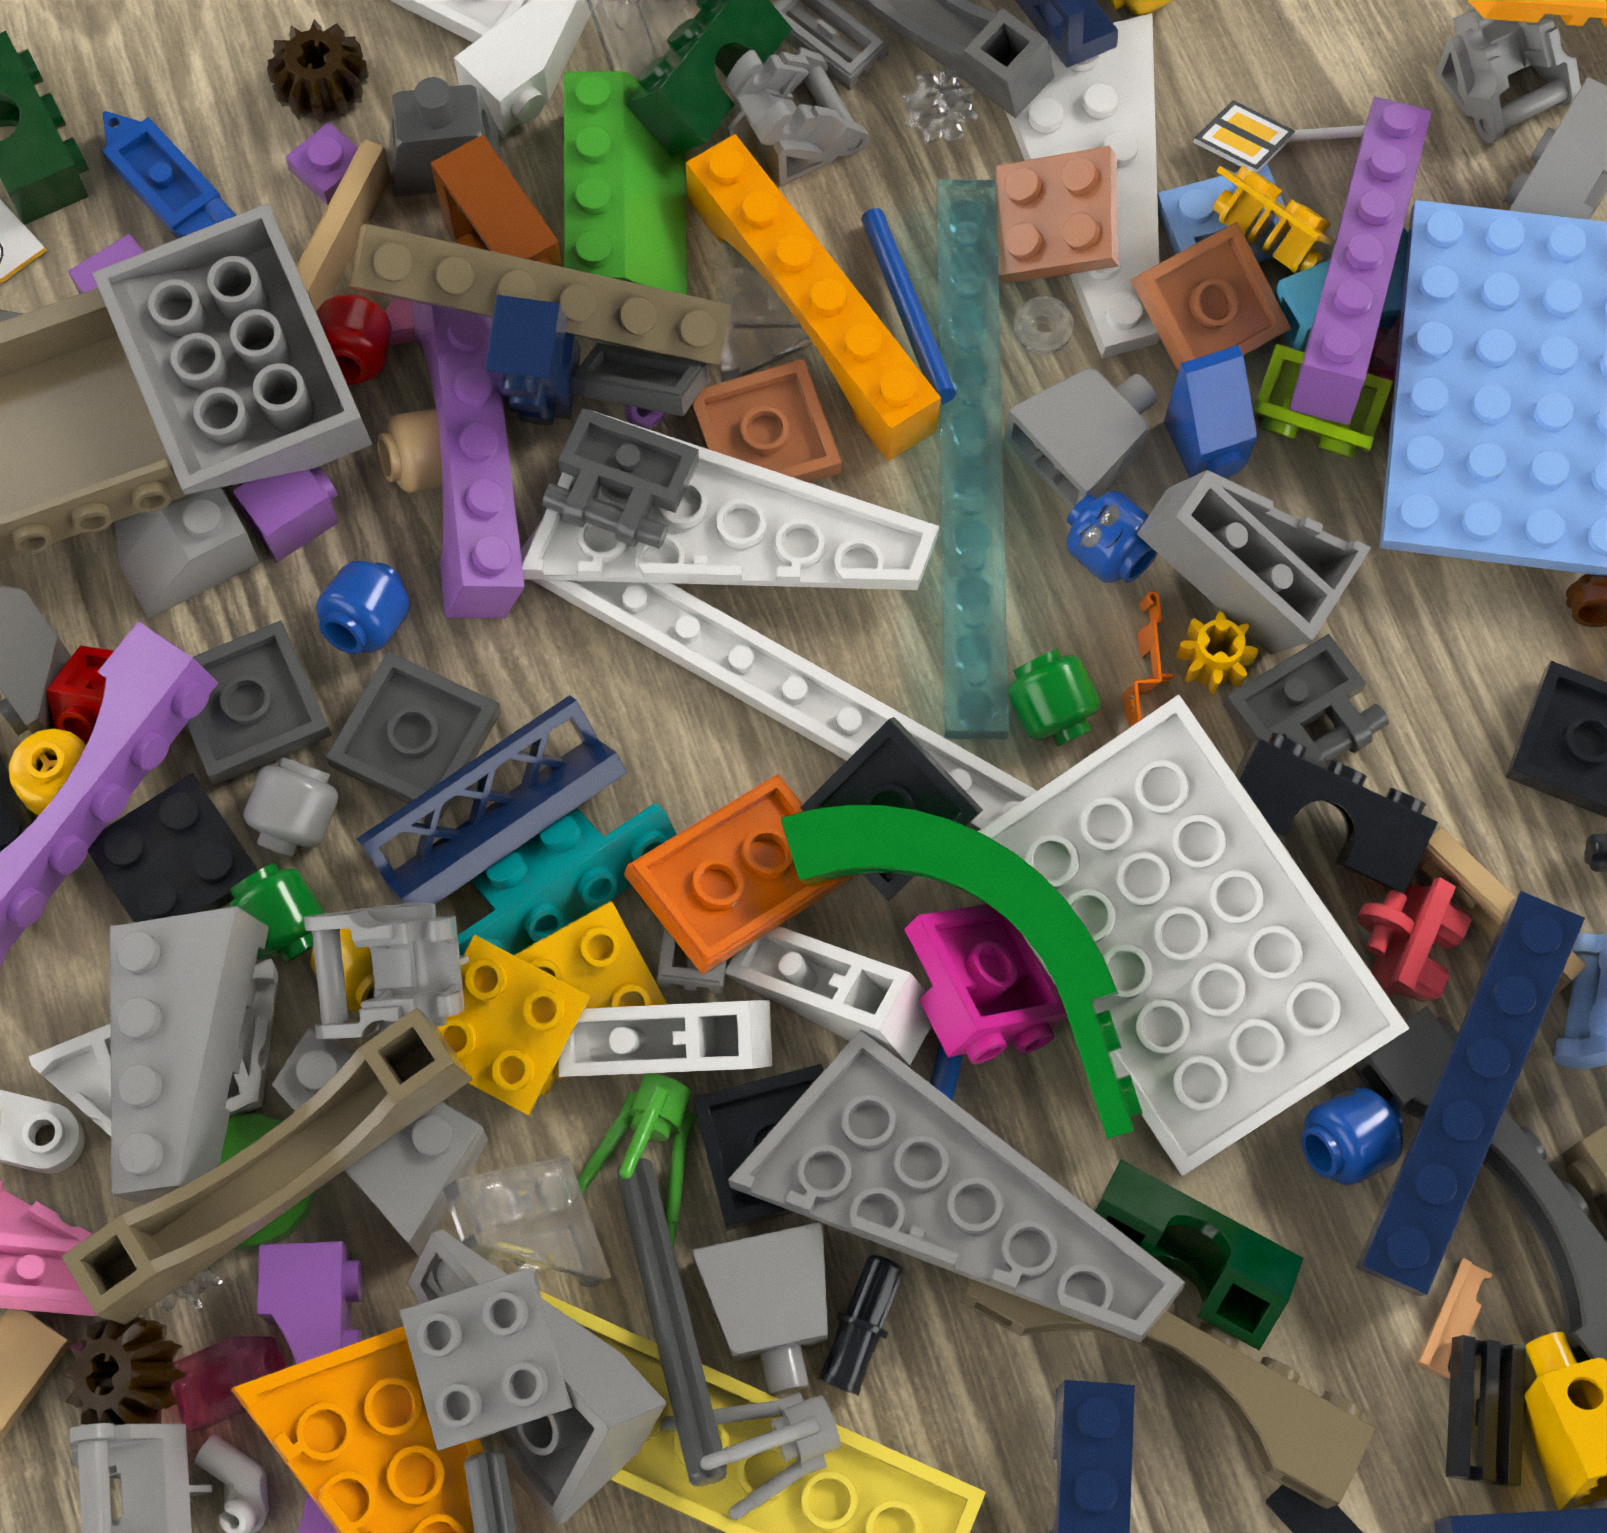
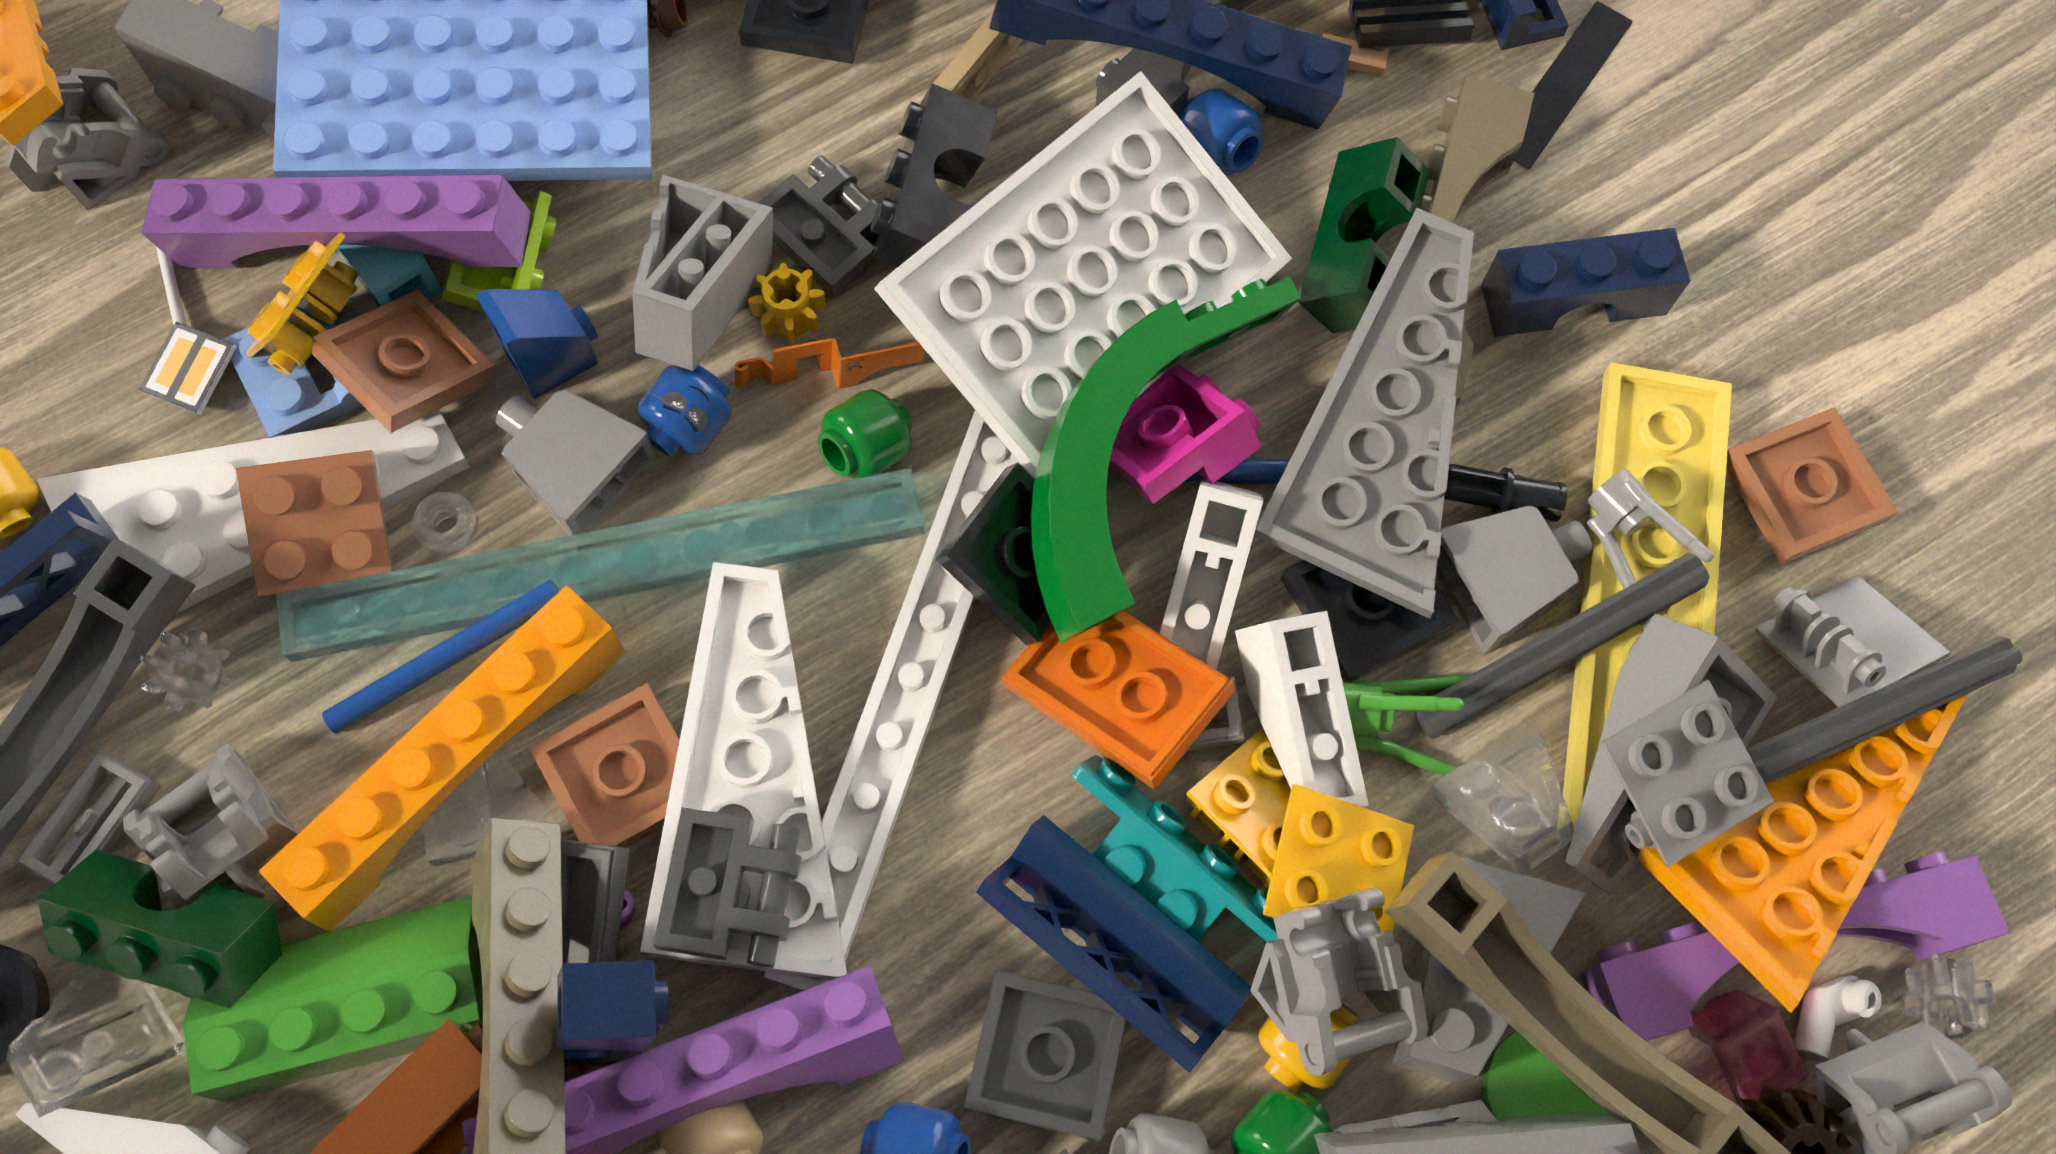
camera: 105 degrees left, 0 degrees up
coral hips [1357,877,1472,1002] -> none

